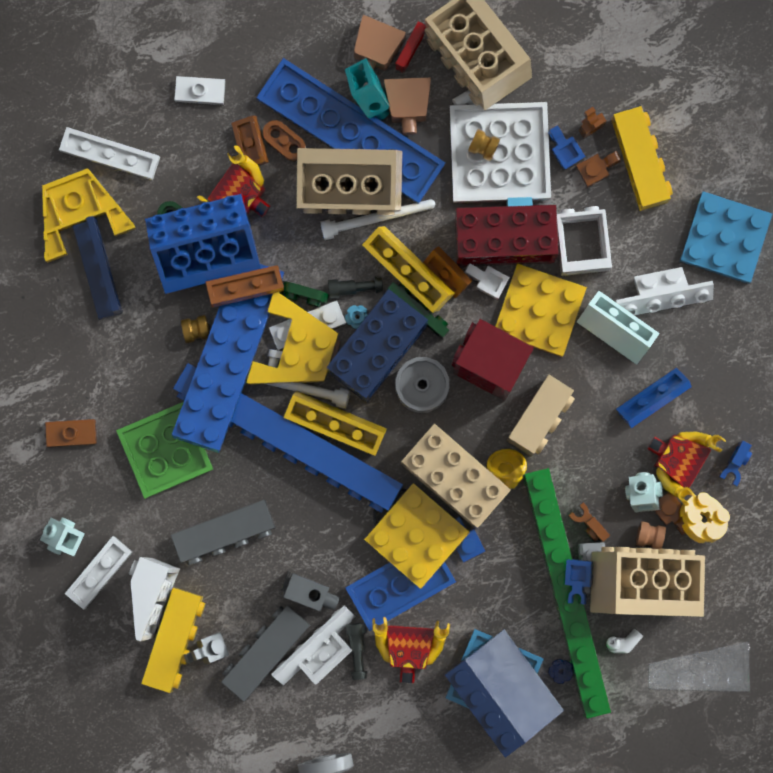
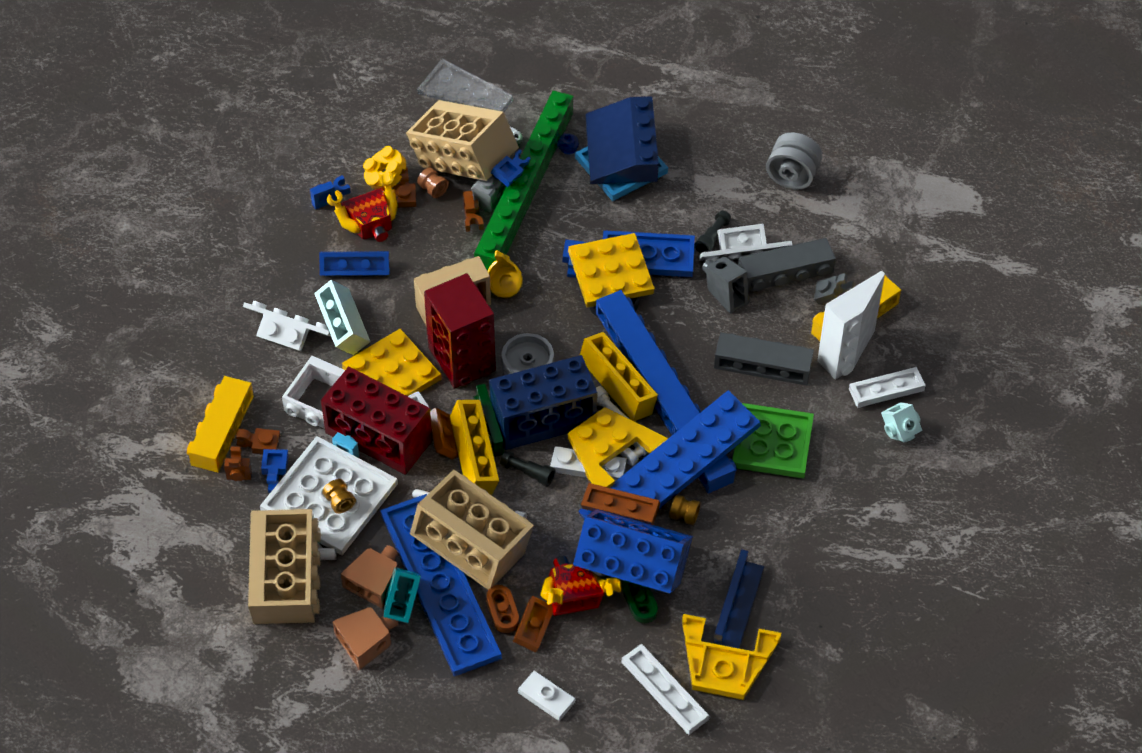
camera: 150 degrees left, 30 degrees down
dark orange plate [45,419,97,447] -> none
dark green plate [281,281,329,307] -> none
medium azure plate [345,305,368,329] -> none
torso [372,617,450,683] -> none
red tile [396,21,426,73] -> none
tan brick [401,423,511,530] -> none
light aqua brick [625,472,663,512] -> none
dark azure plate [679,191,772,284] -> none

